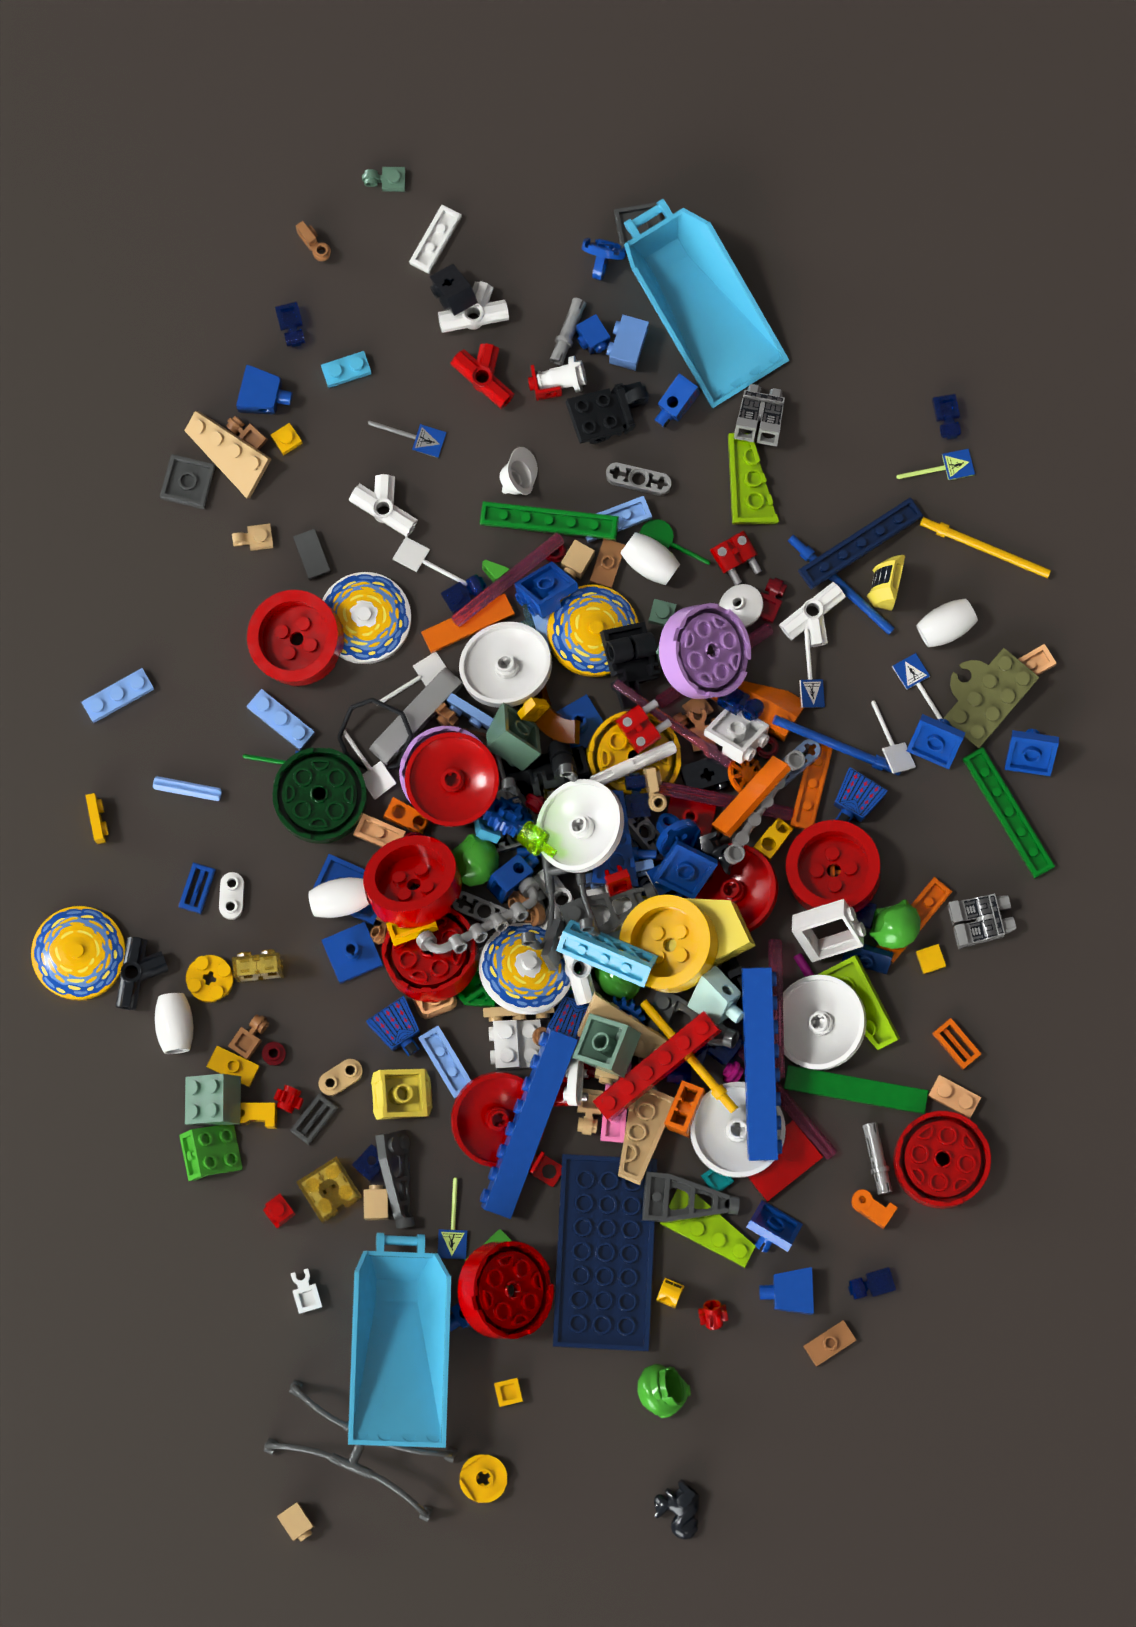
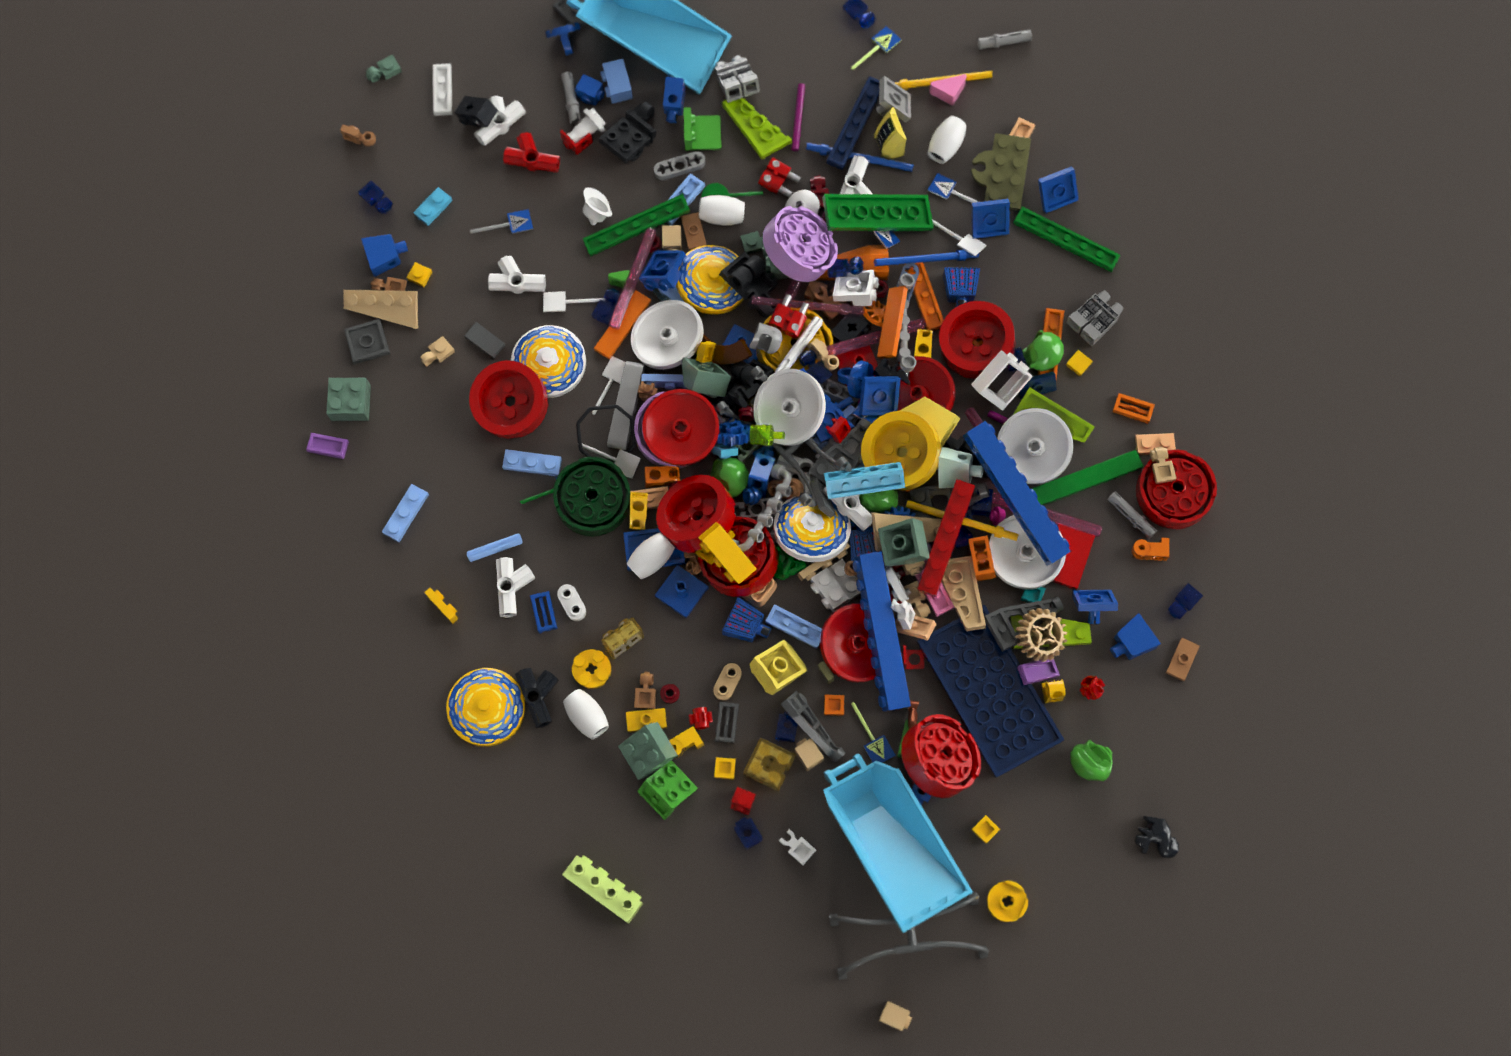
camera: 30 degrees left, 5 degrees down
none -> medium lavender tile [306,433,349,459]
none -> sand green brick [326,378,371,421]
none -> white piece [496,557,535,618]
none -> yellowish green brick [563,855,643,924]
none -> yellow leg [630,492,648,530]
none -> bright green bracket [684,107,721,151]
none -> yellow brick [698,522,756,584]
none -> yellow plate [714,757,736,780]
none -> clear blue brick [734,817,763,850]
none -> blue plate [743,486,763,505]
none -> light grey helmet [749,322,782,354]
none -> magenta bar [792,83,805,151]
none -> olive tile [818,661,834,684]
none -> green plate [822,194,934,231]
none -> orange tile [824,694,845,716]
none -> light grey tile [876,76,911,122]
none -> white plate [891,599,916,630]
none -> light nougat plate [895,616,936,640]
none -> copper arm [908,700,919,730]
none -> bright pink slope [929,74,966,106]
none -> light grey pin [977,29,1032,50]
none -> tan gear [1015,608,1068,662]
none -> medium lavender tile [1017,659,1060,685]
none -> tan plate [1150,446,1176,484]

